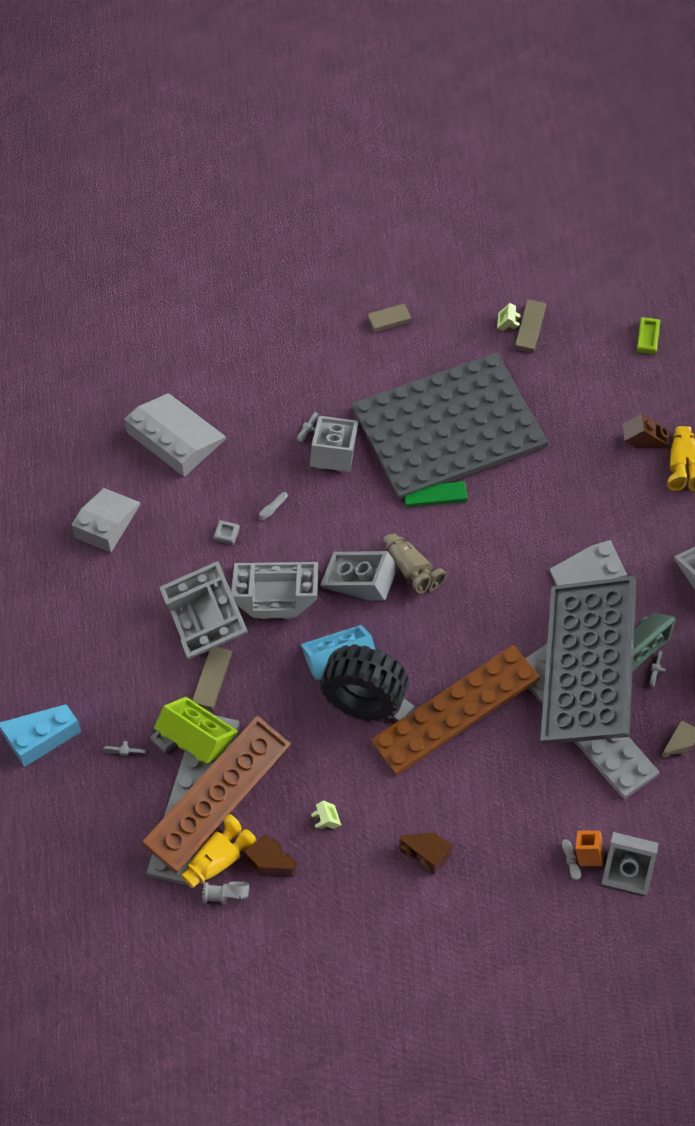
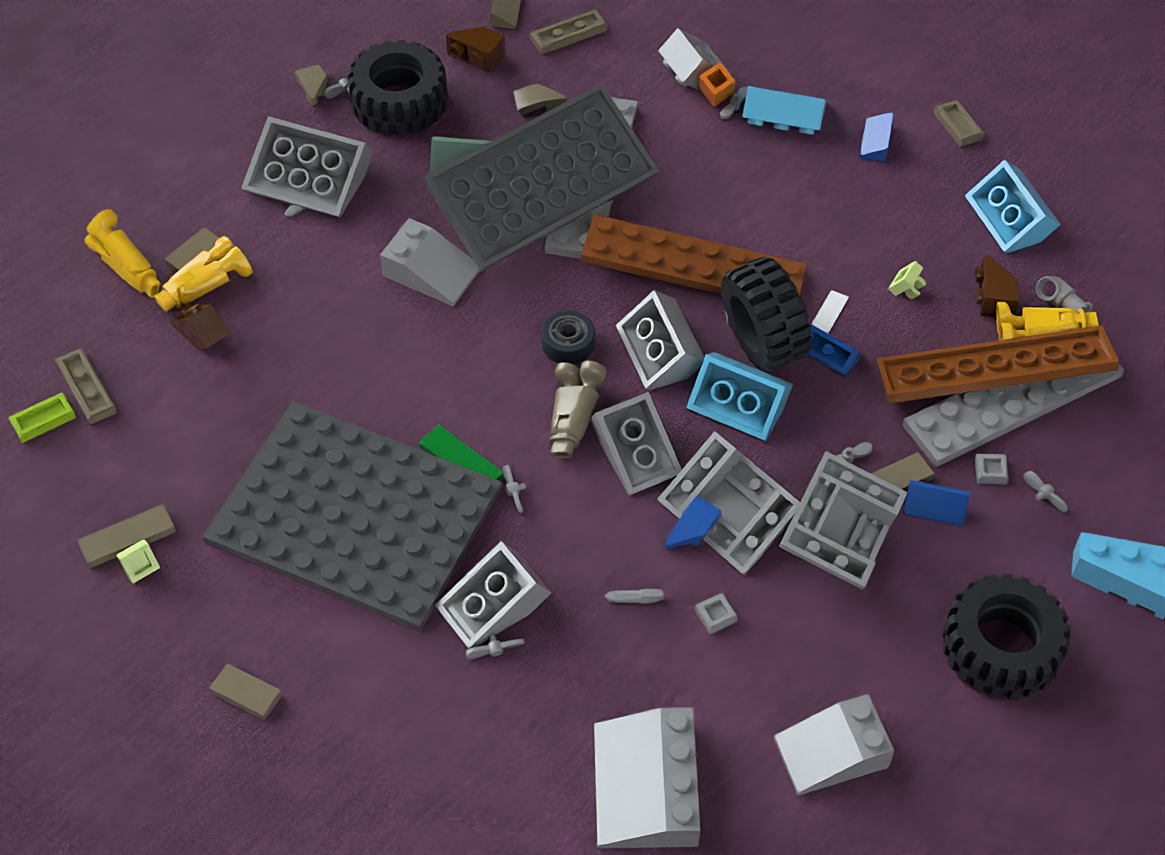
camera: 135 degrees left, 5 degrees down
lime slope [154,697,238,763] -> none
reddish brown slope [399,832,452,874] -> none
none -> dark tan tile [55,348,117,425]
none -> light grey piece [503,465,526,513]
none -> black wheel [541,310,595,364]
none -> light grey slope [616,290,705,390]
none -> blue slope [665,496,721,550]
none -> medium azure slope [743,86,827,135]
none -> blue slope [807,324,862,376]
none -> white sticker [812,290,849,333]
none -> light grey piece [835,442,872,463]
none -> slope [860,113,894,162]
none -> blue slope [903,480,970,526]
none -> dark tan tile [934,100,984,147]
none -> black tyre [942,574,1071,700]
none -> medium azure slope [965,160,1061,253]

